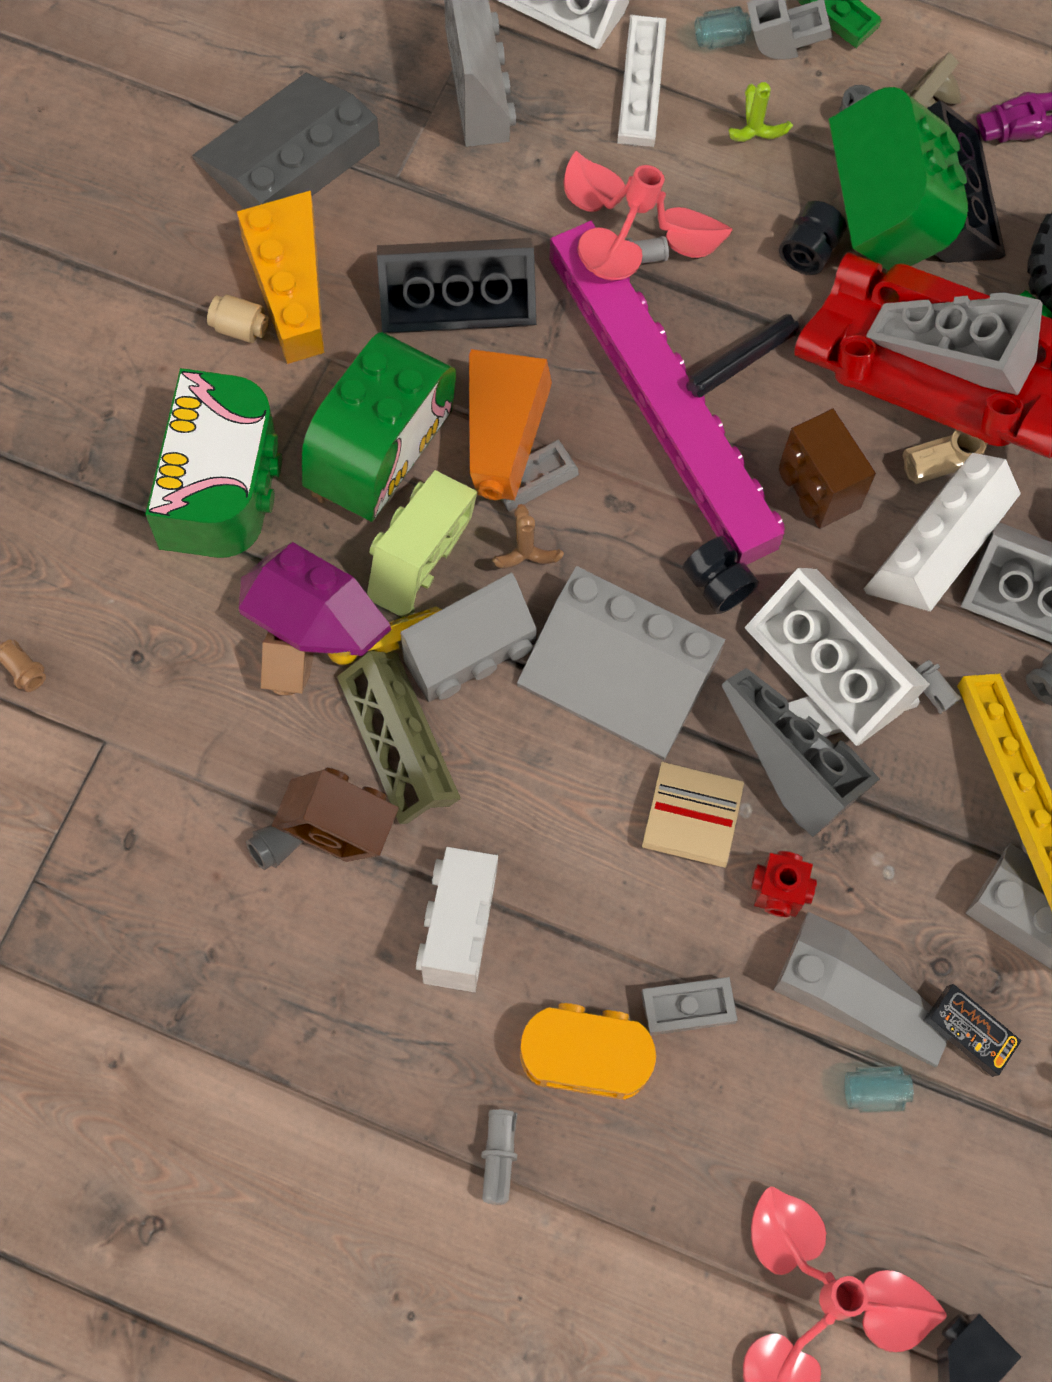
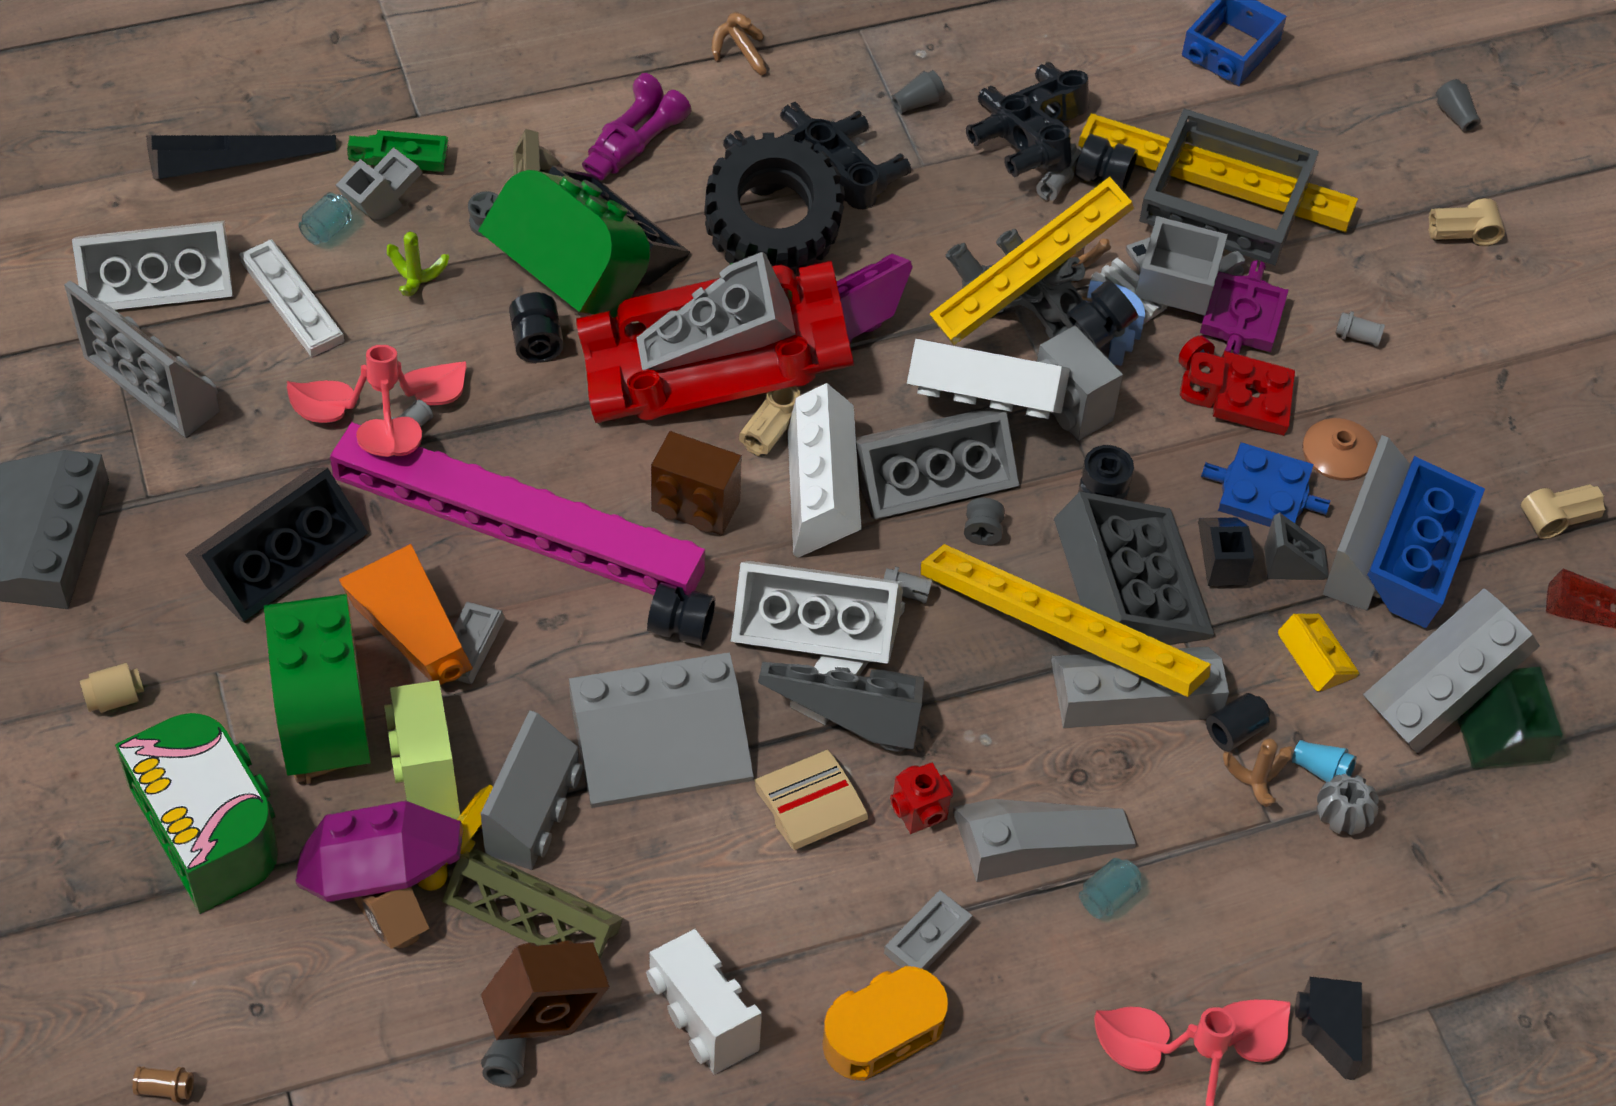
camera: 40 degrees left, 15 degrees down
light orange wedge [237,190,324,364] -> none
medium nougat piece [492,504,564,568] -> none
black axle [686,314,799,398] -> none
black tile [924,984,1022,1077] -> none

